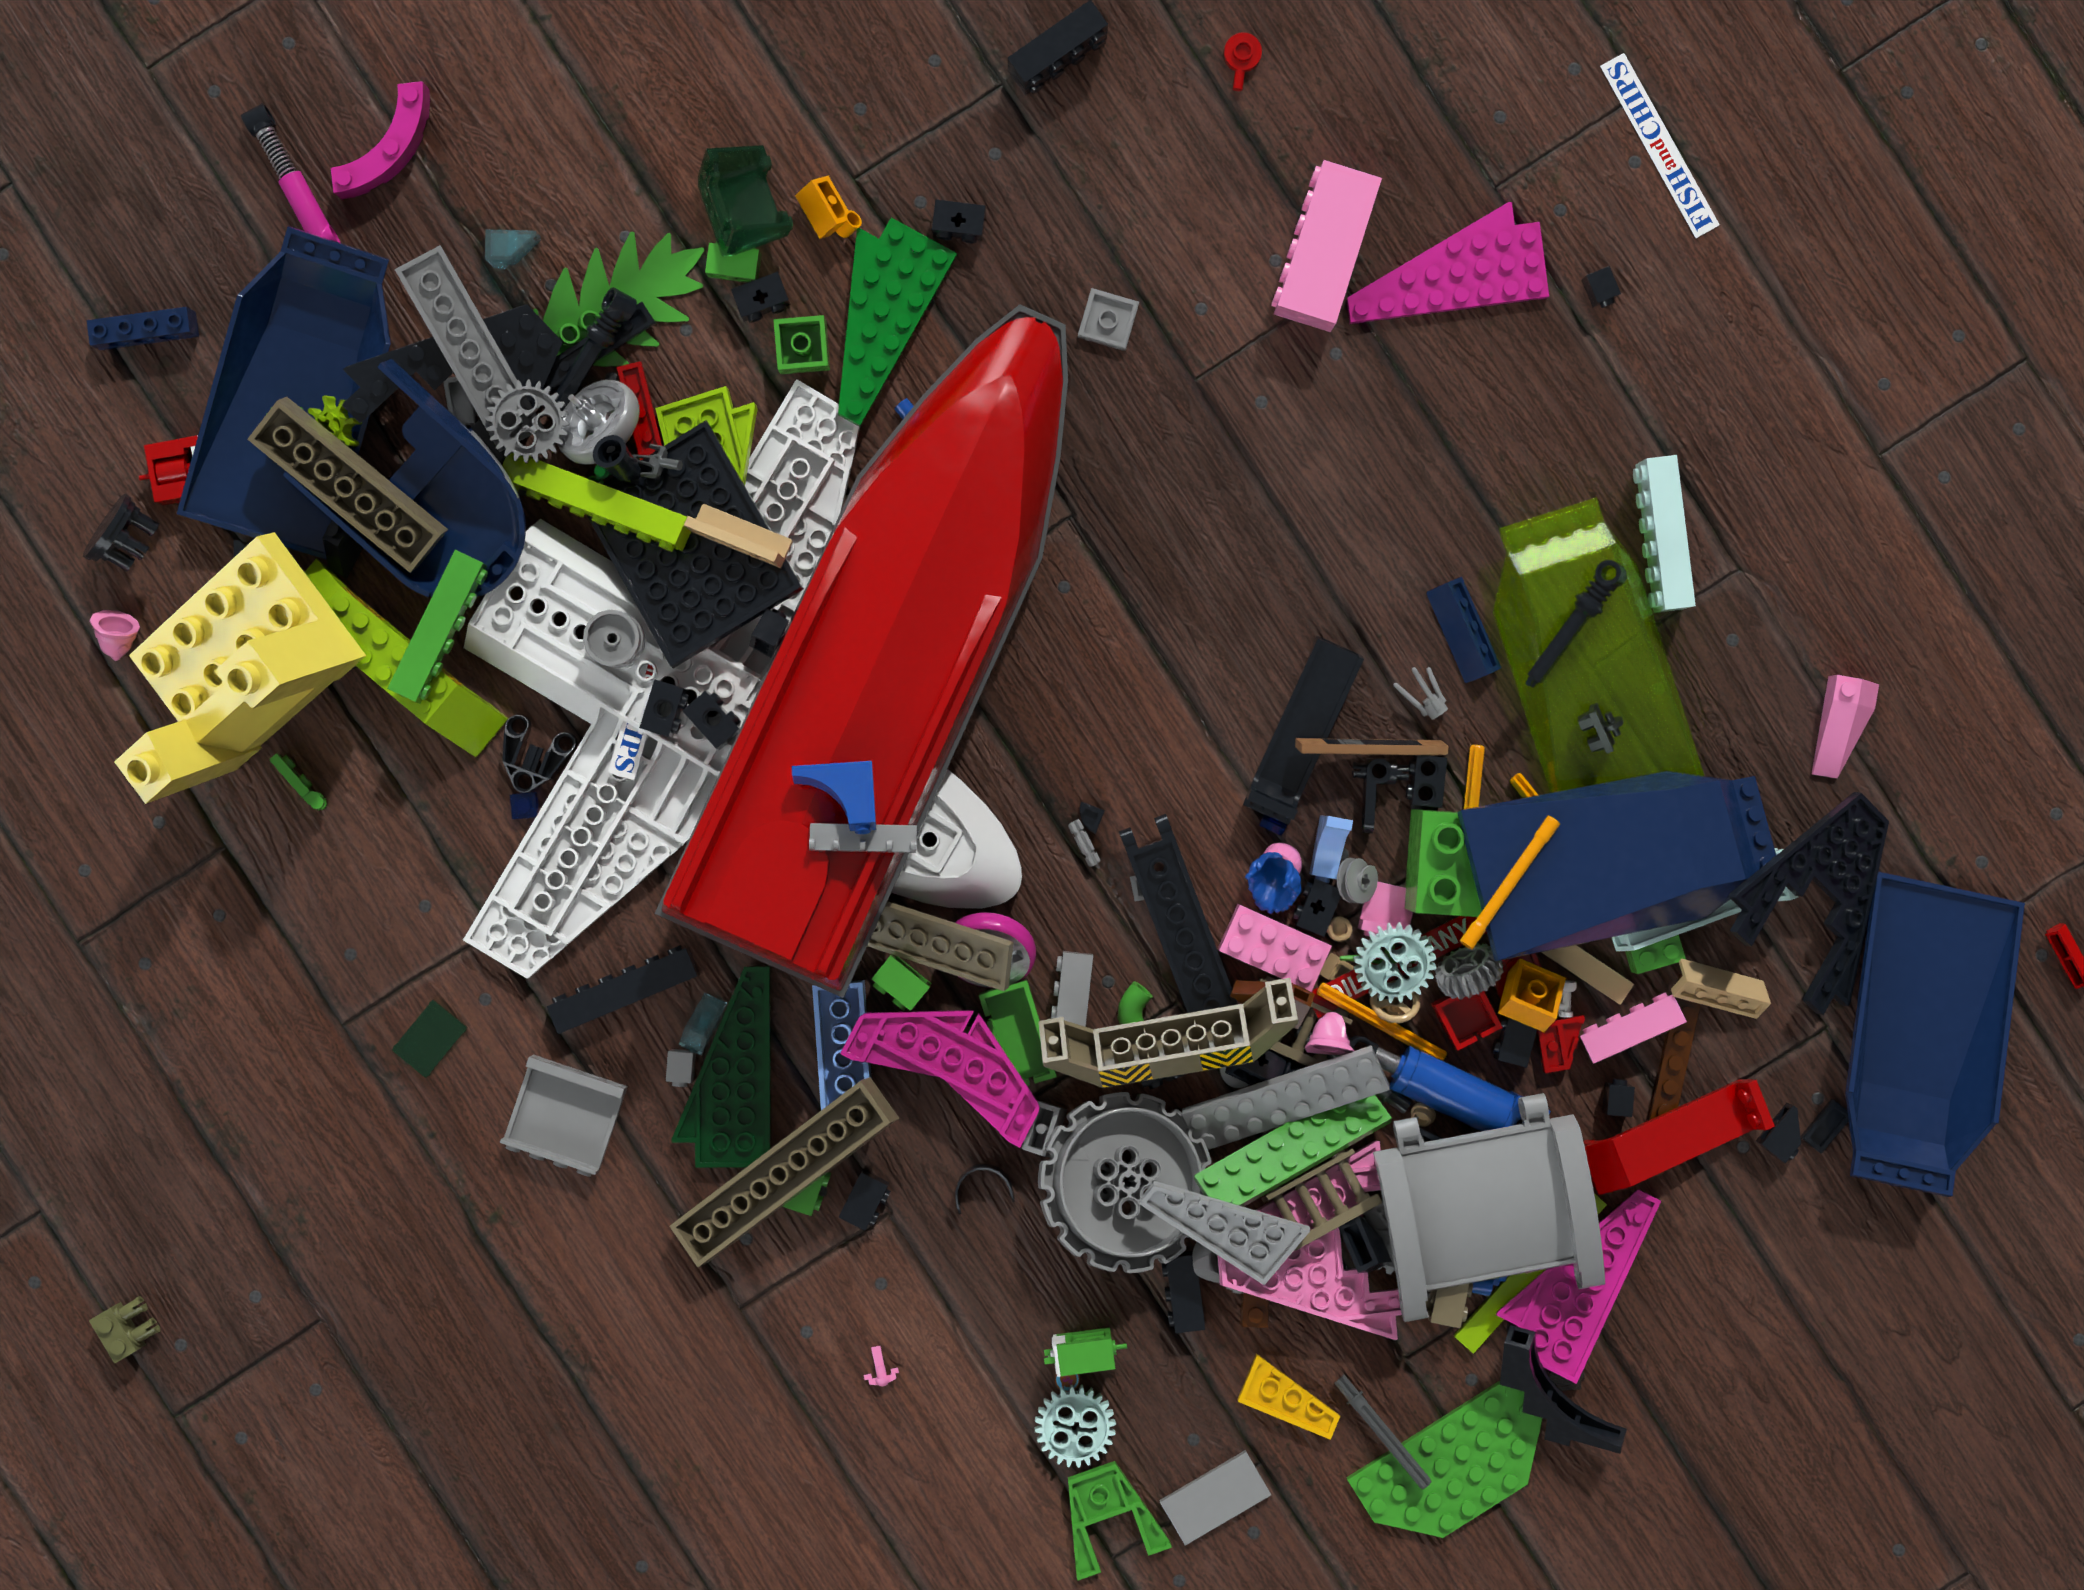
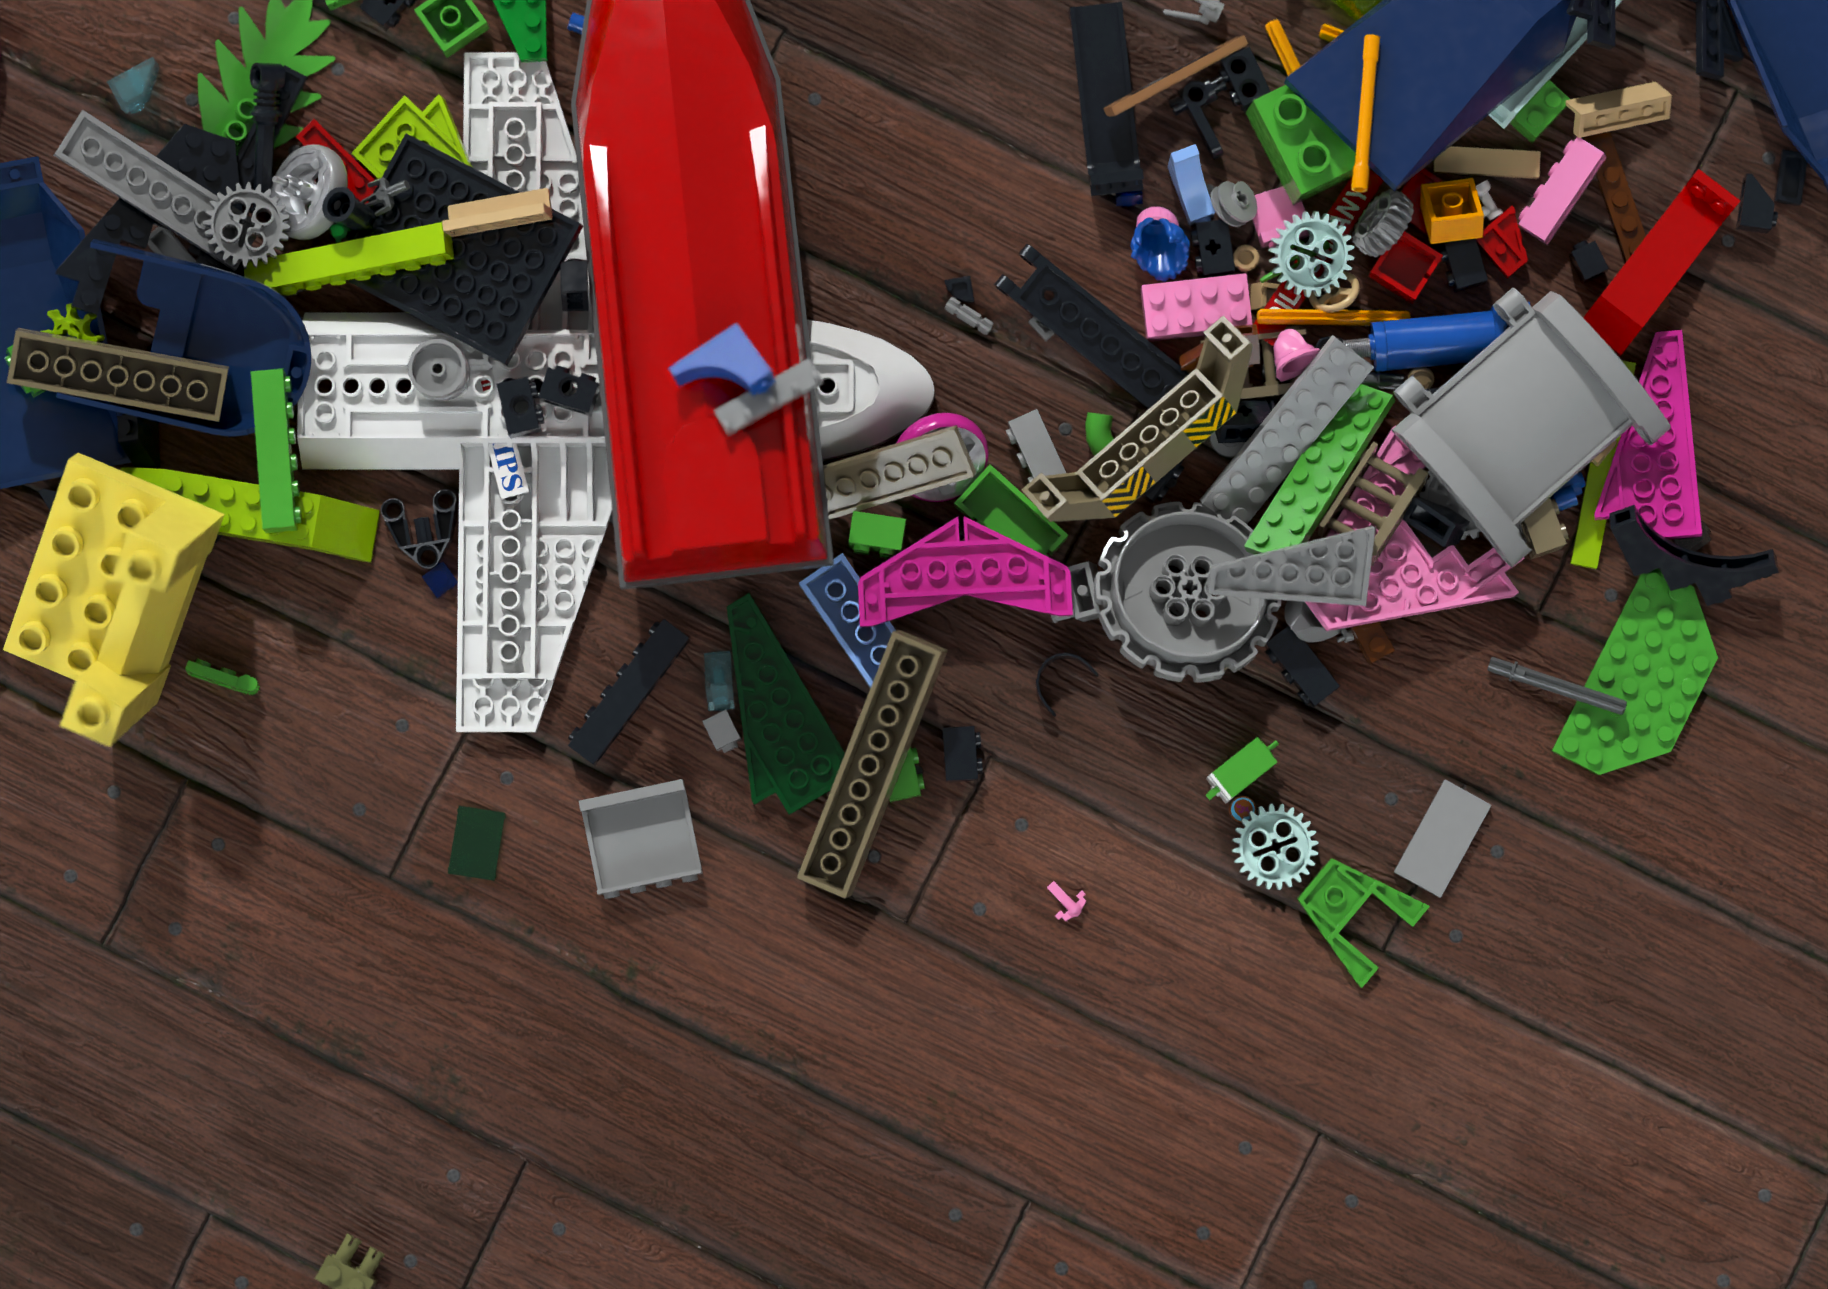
camera: 25 degrees left, 5 degrees down
yellow wing [1237,1354,1340,1440] -> none

